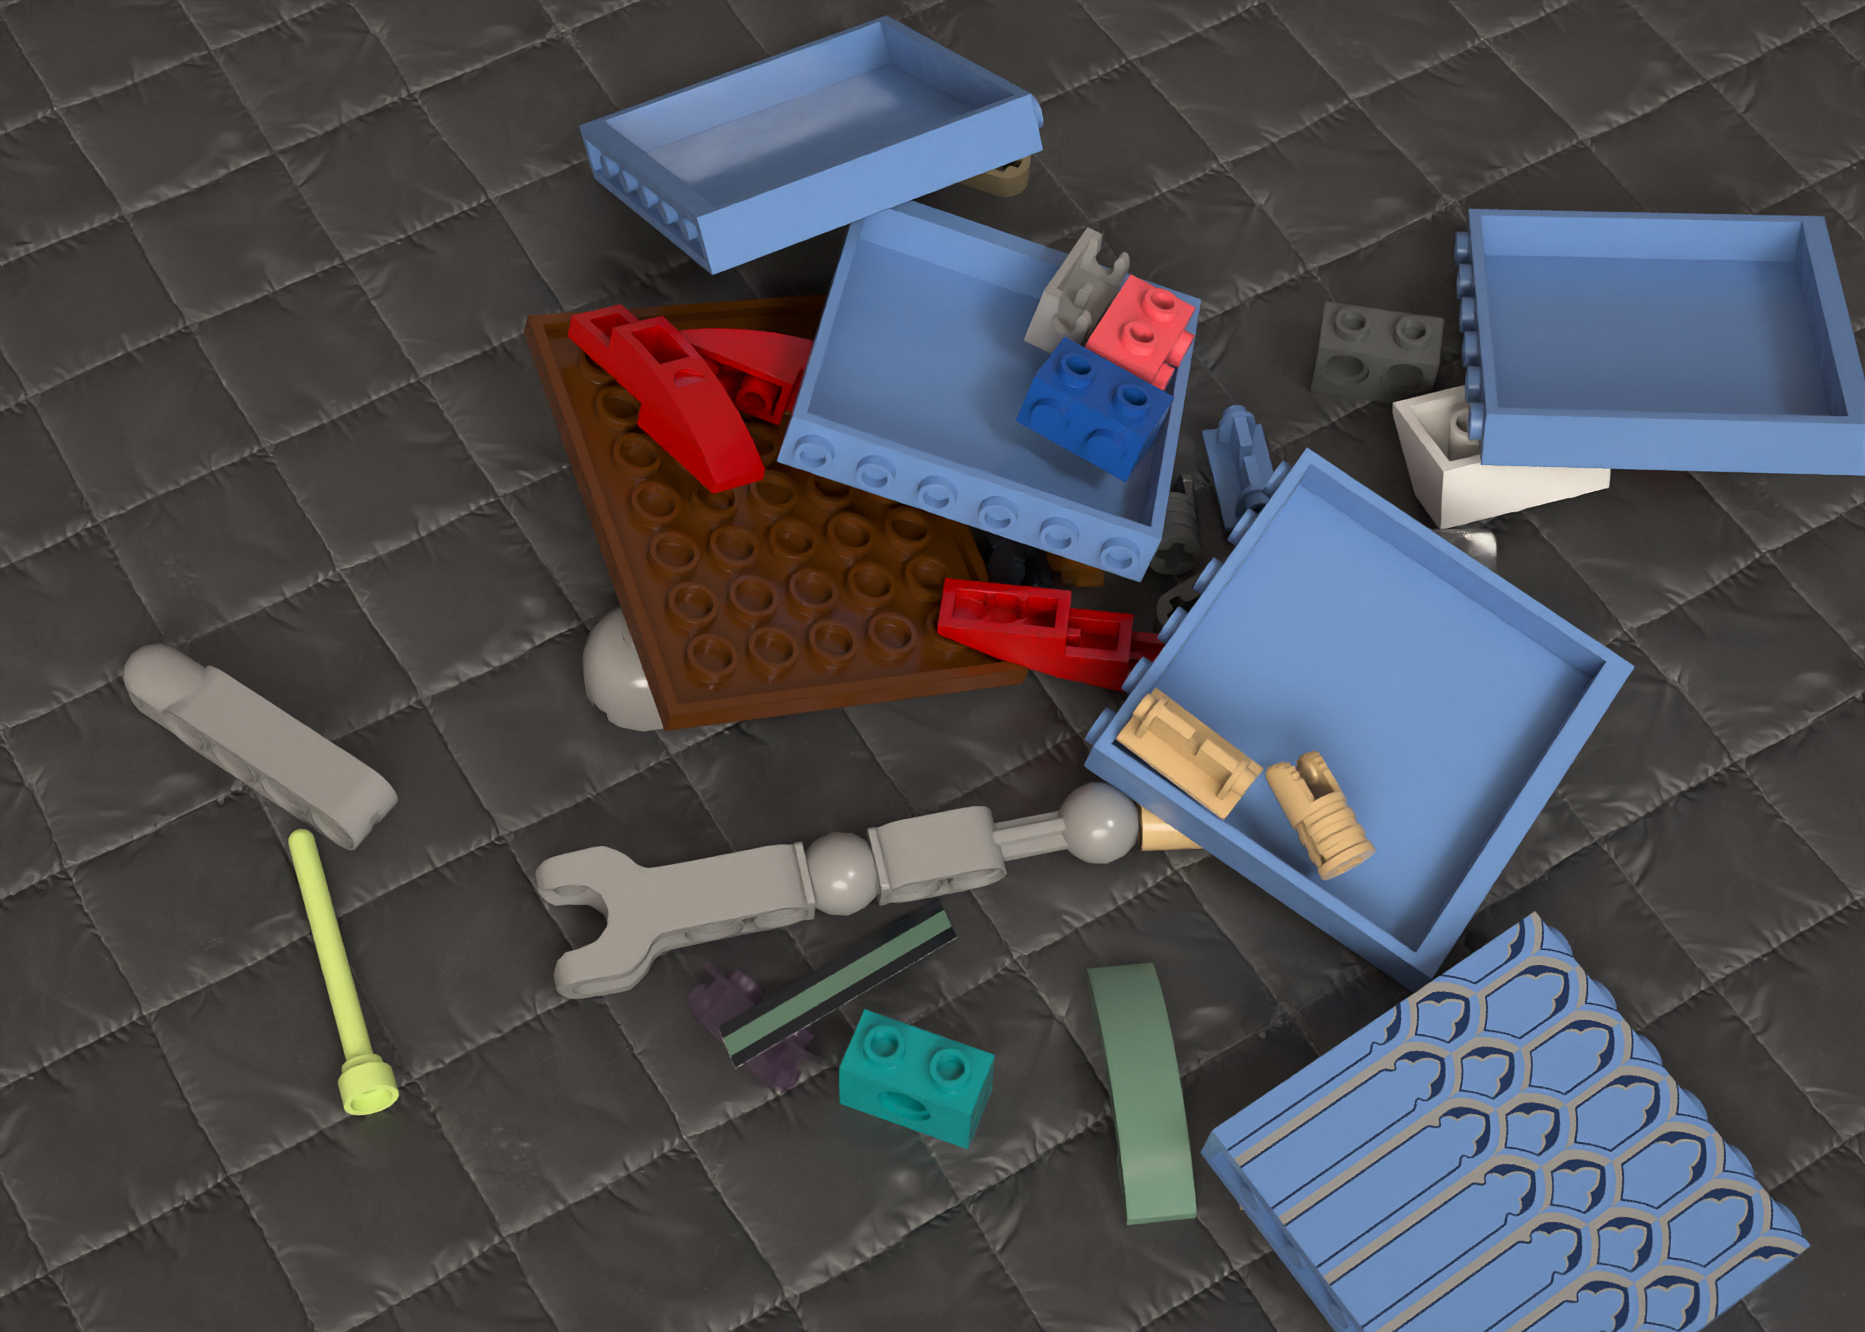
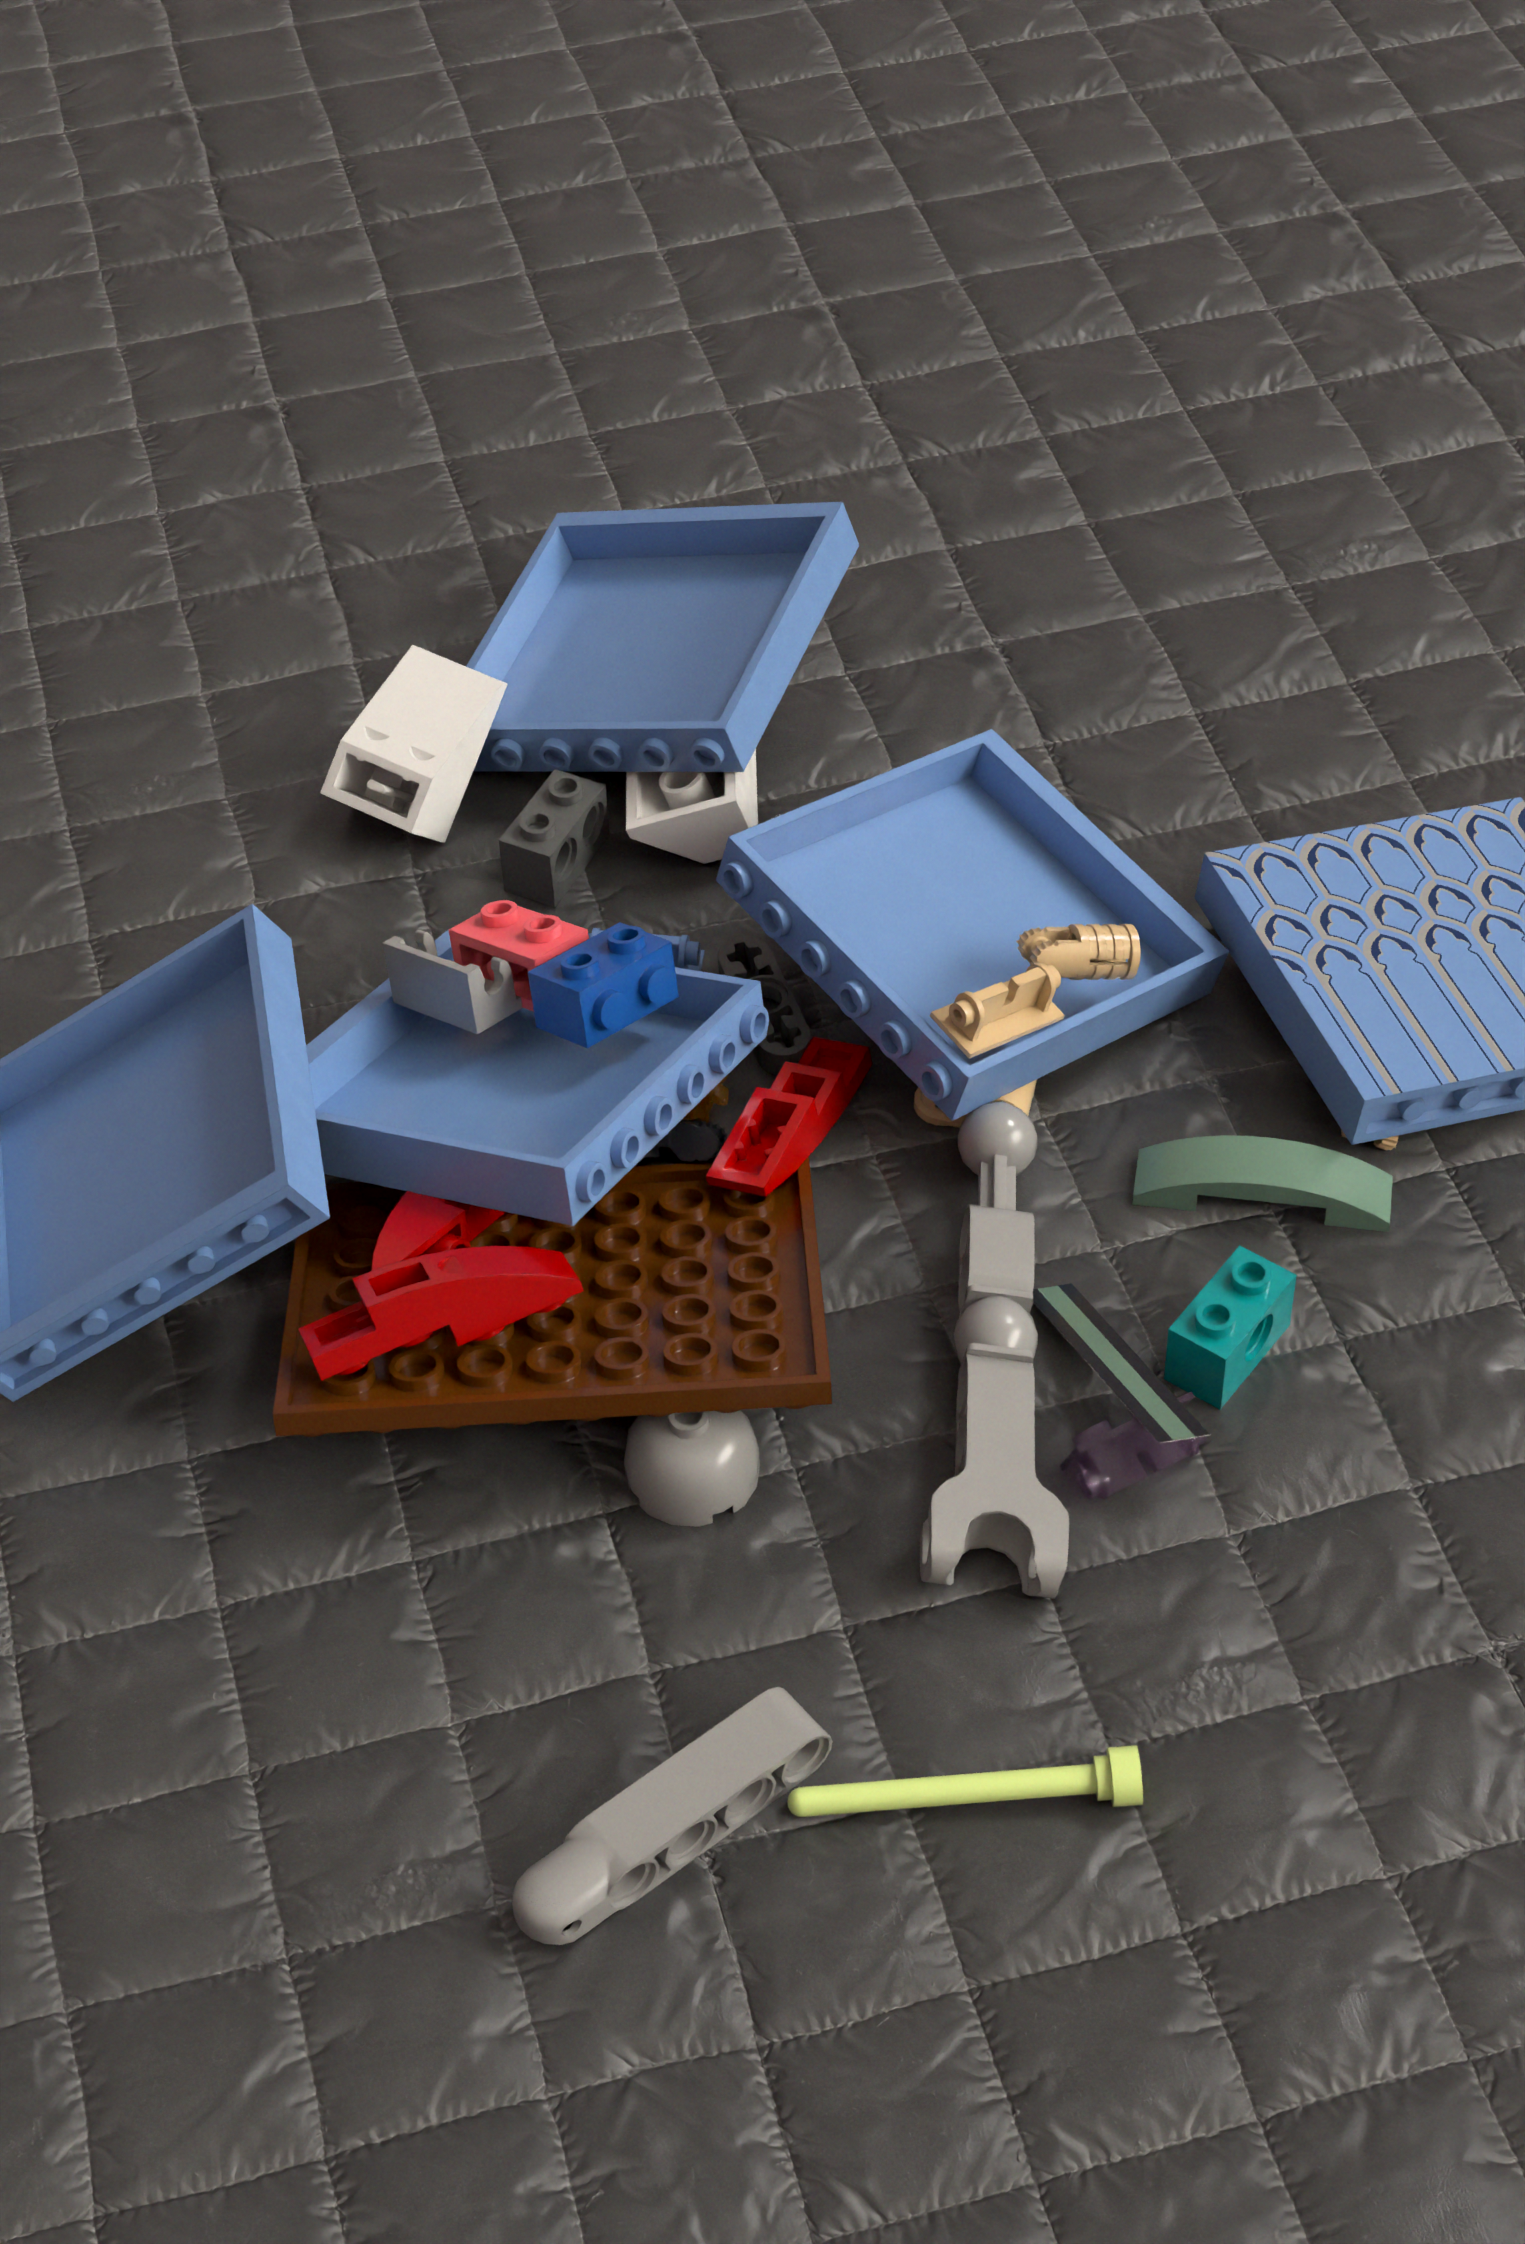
camera: 70 degrees left, 10 degrees down
none -> white slope [320,645,507,843]

